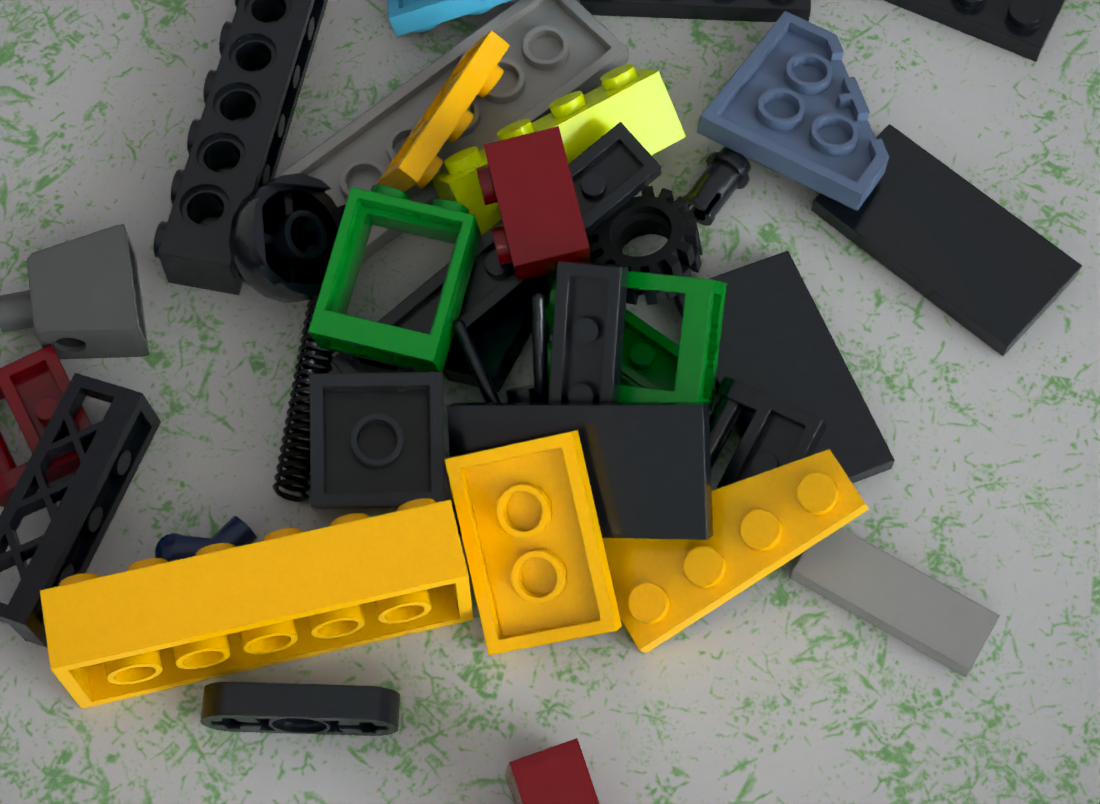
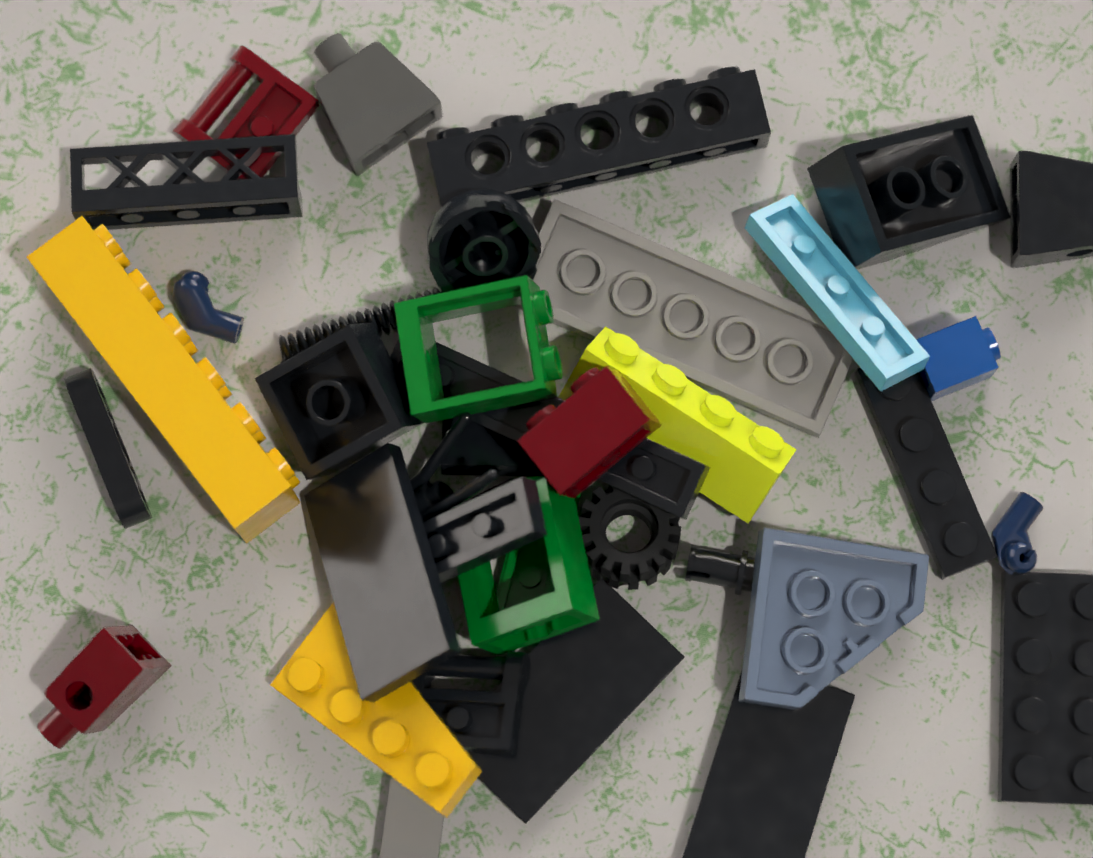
camera: 65 degrees right, 15 degrees up
yellow plate [377,30,510,192] -> none
yellow plate [444,430,622,655] -> none

